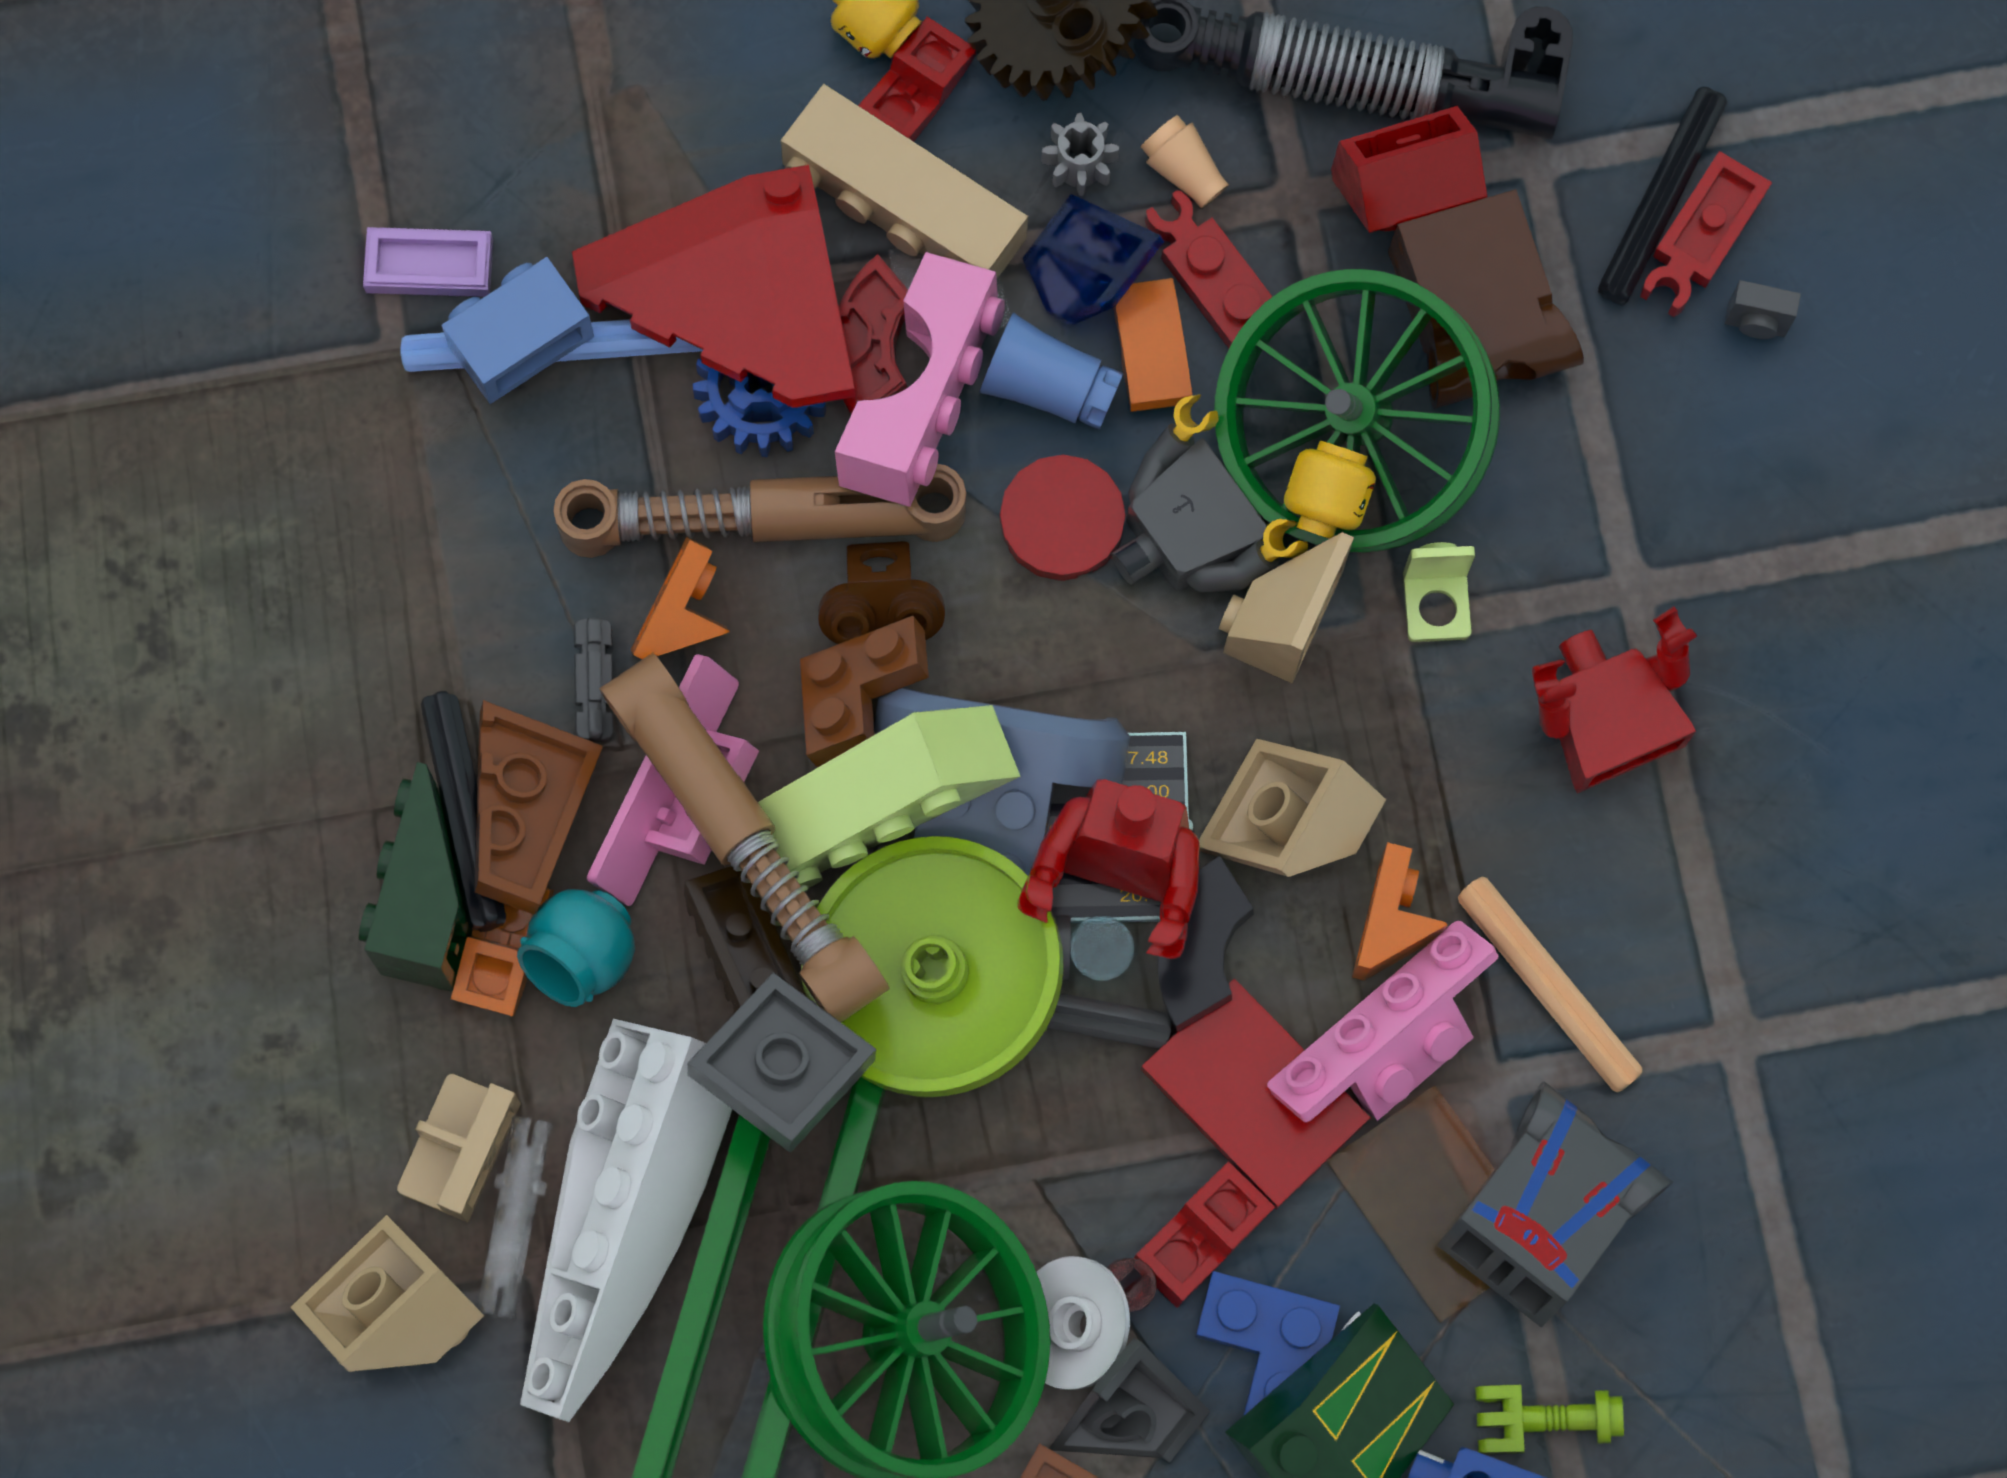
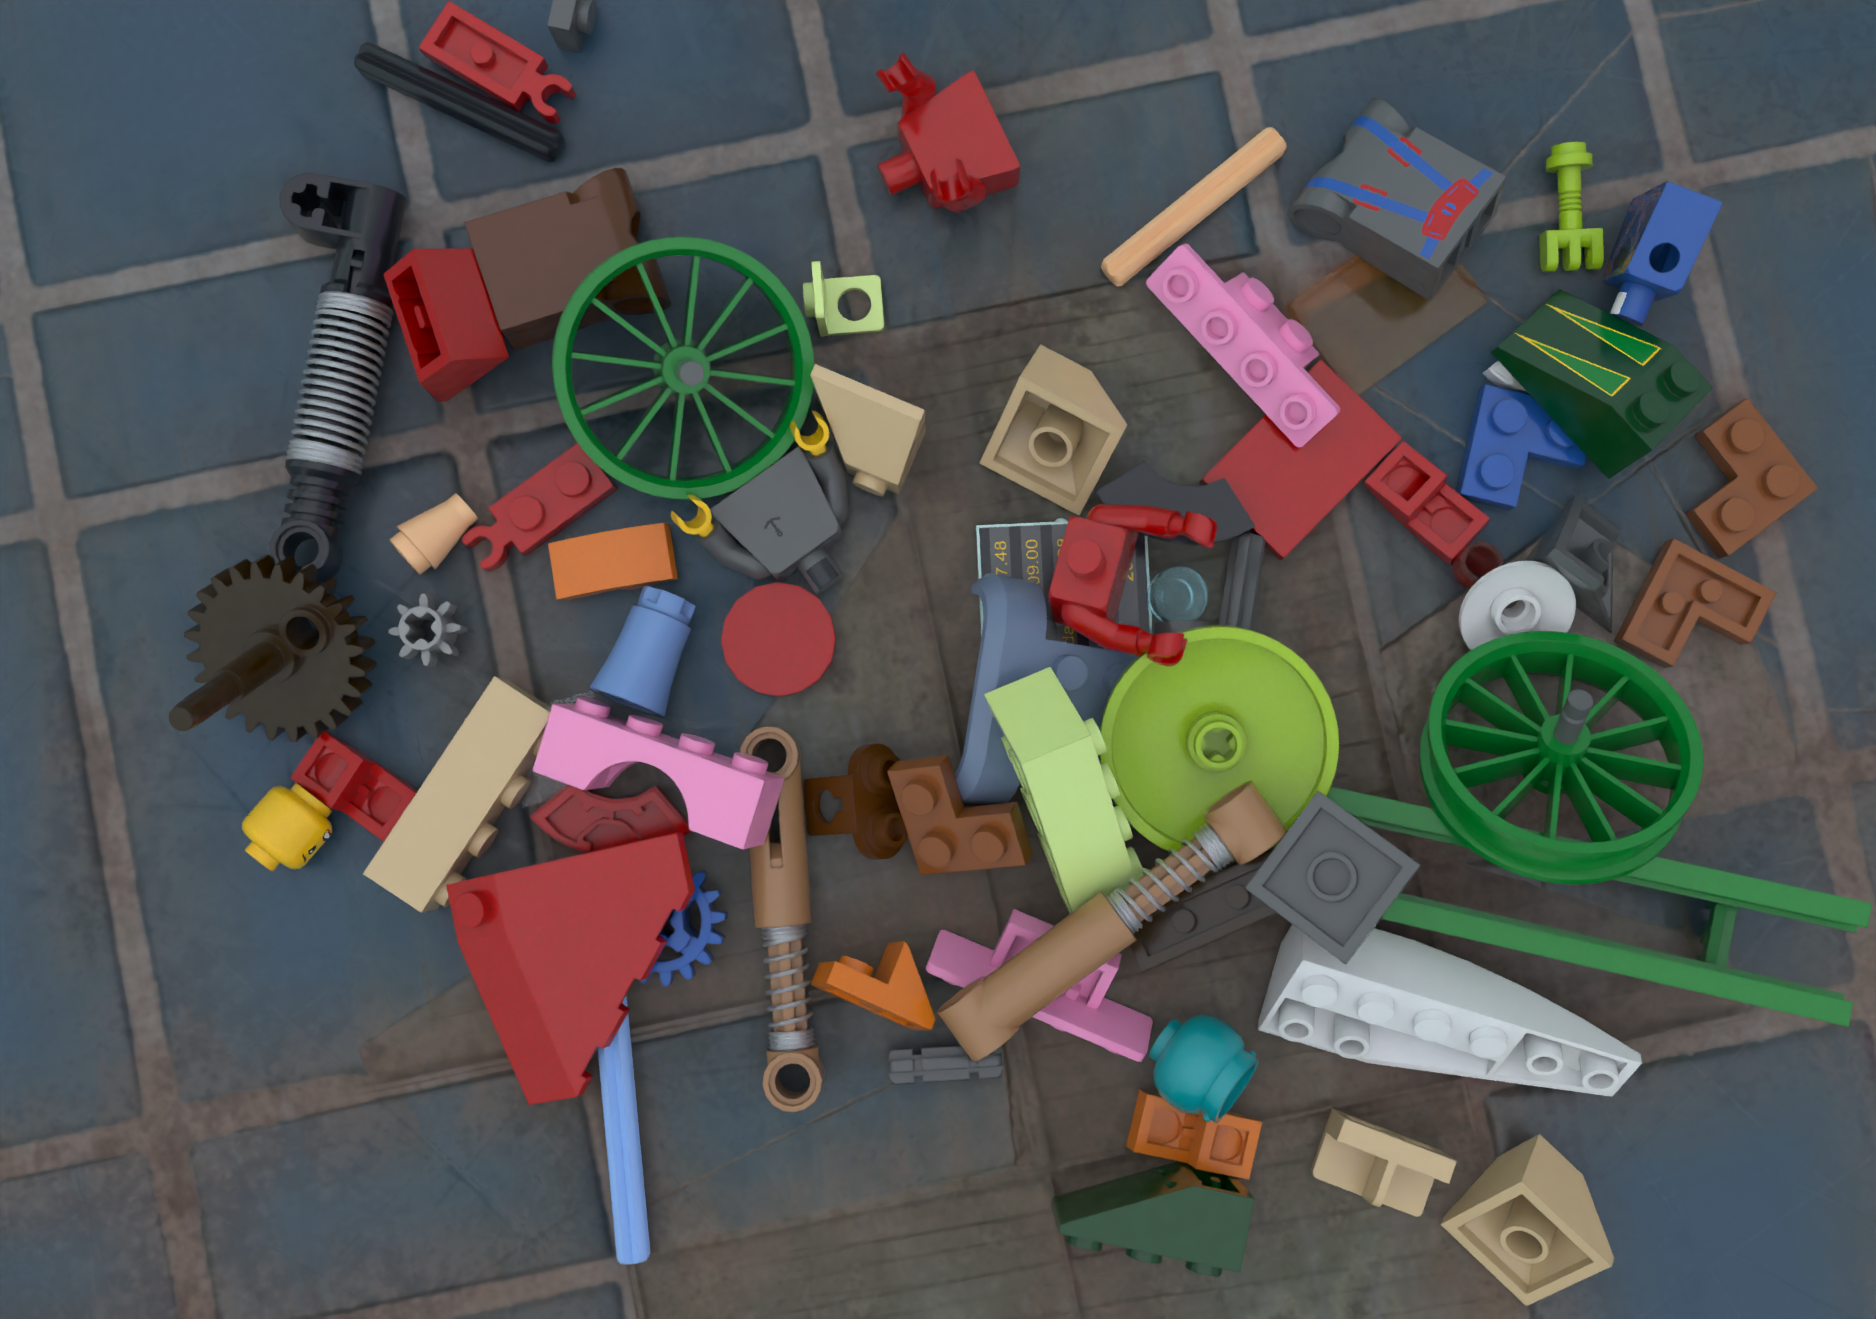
camera: 90 degrees left, 10 degrees up
lavender tile [363,227,493,297] -> none
black axle [421,691,506,932] -> none
medium blue piece [441,257,594,404] -> none
dark orange wing [475,700,603,915] -> none
clear pin [475,1116,554,1319] -> none
clear blue slope [1022,194,1164,325] -> none
yellow head [1284,441,1376,539] -> none
orange slope [1352,842,1448,981] -> none

